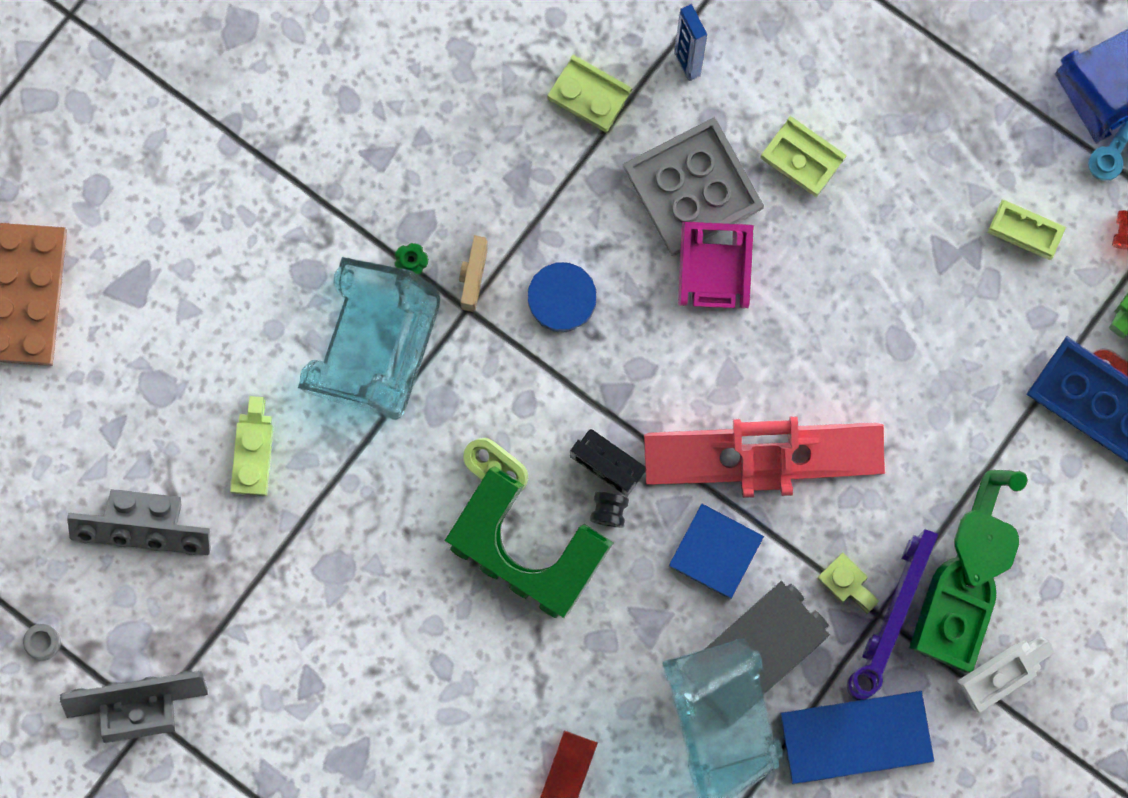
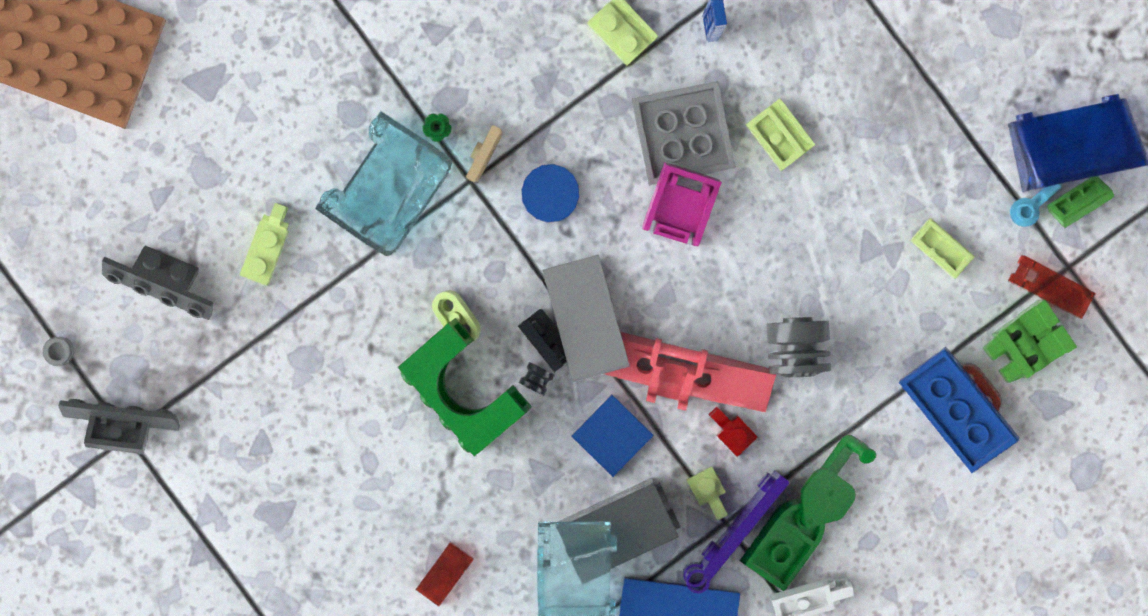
camera: 25 degrees right, 10 degrees up
none -> light grey tile [542,254,630,382]
none -> red plate [708,406,758,457]
none -> dark grey wheel [767,317,831,377]

